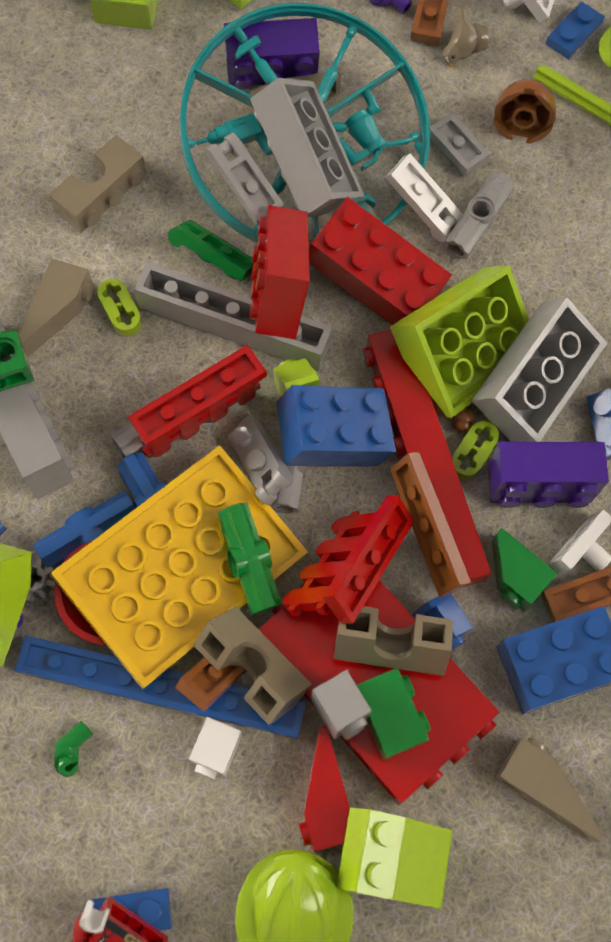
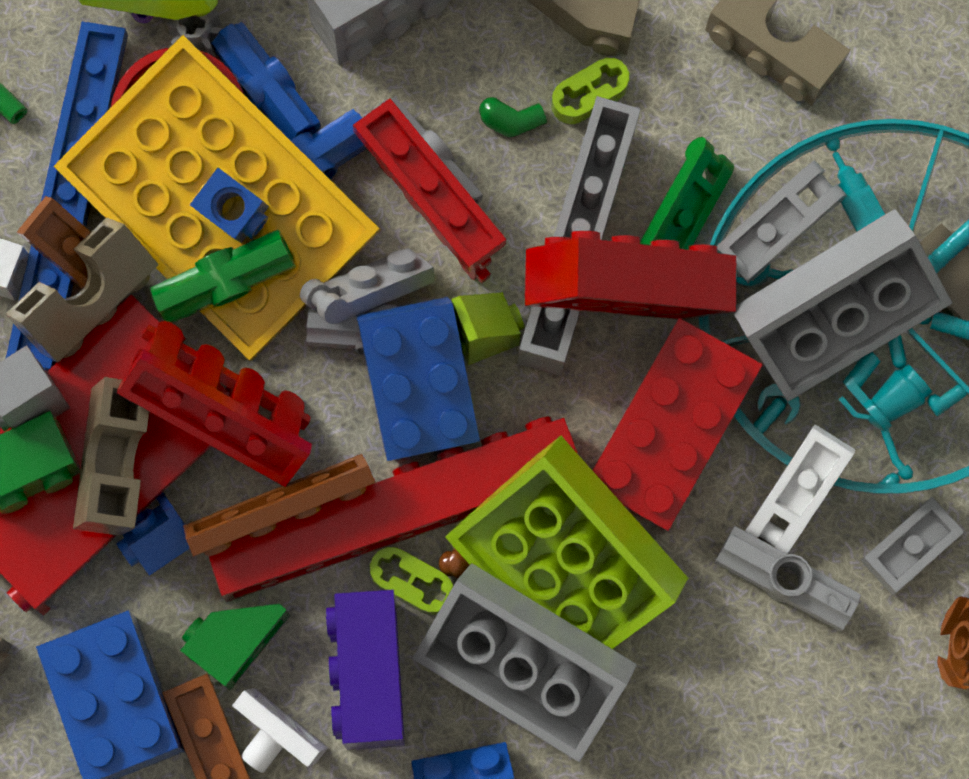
camera: 85 degrees right, 5 degrees up
none -> blue brick [190,168,269,243]
none -> green arm [479,97,547,138]

